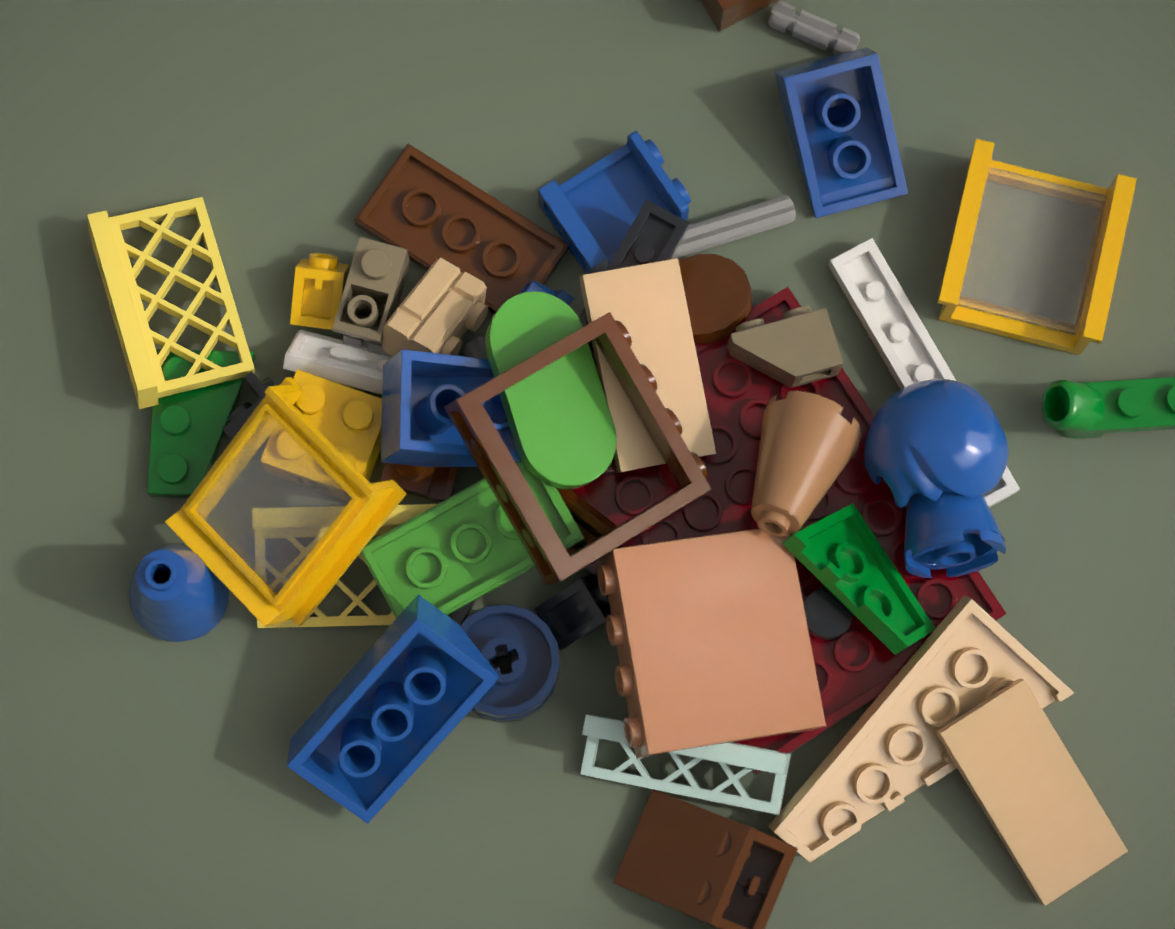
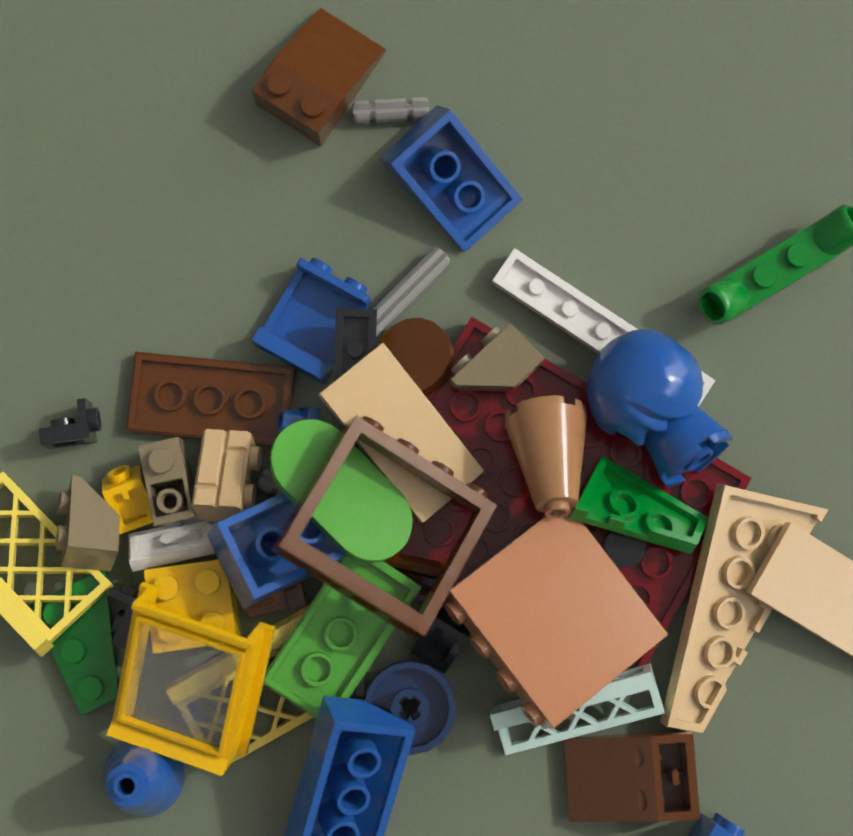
camera: 25 degrees left, 5 degrees up
clear piece [937,138,1137,355] -> none
none -> black bracket [39,398,102,449]
none -> dark tan slope [55,475,120,572]

